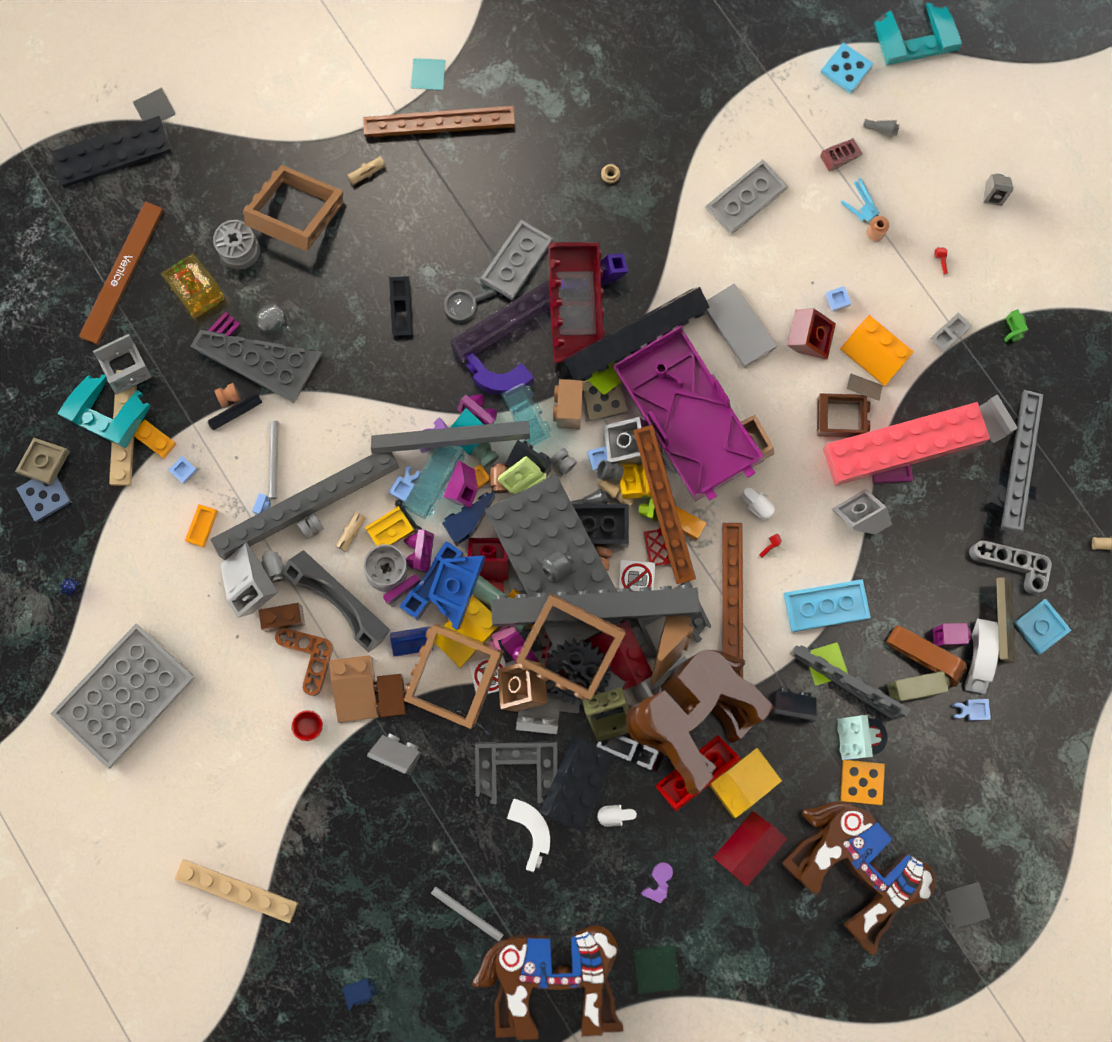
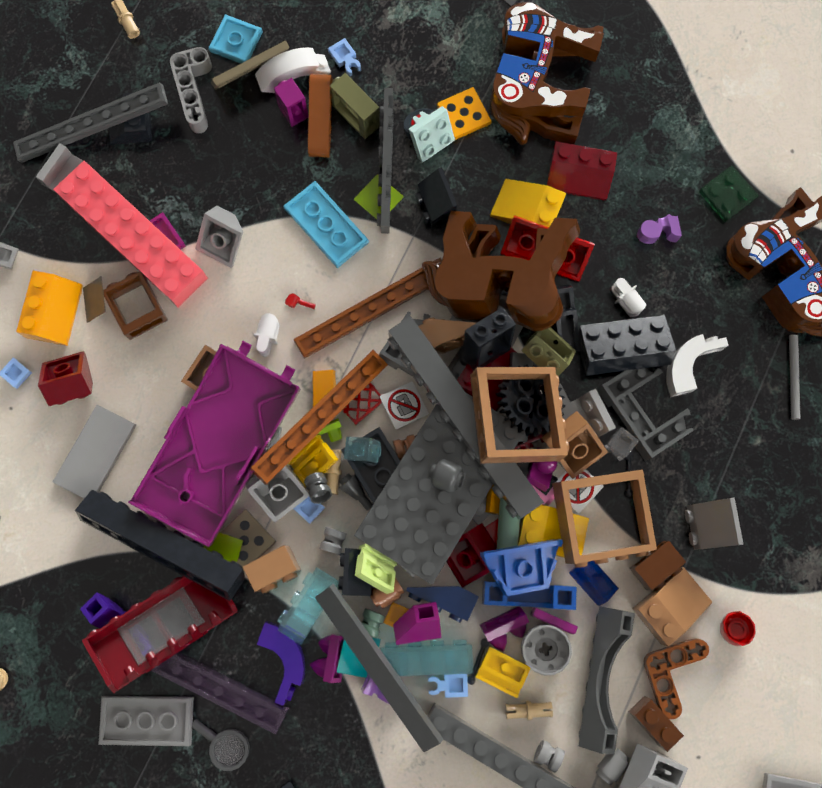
camera: 125 degrees left, 0 degrees up
none -> clear light blue bracket [344,437,381,463]
none -> black window [462,308,516,371]
none -> clear brick [604,427,639,461]

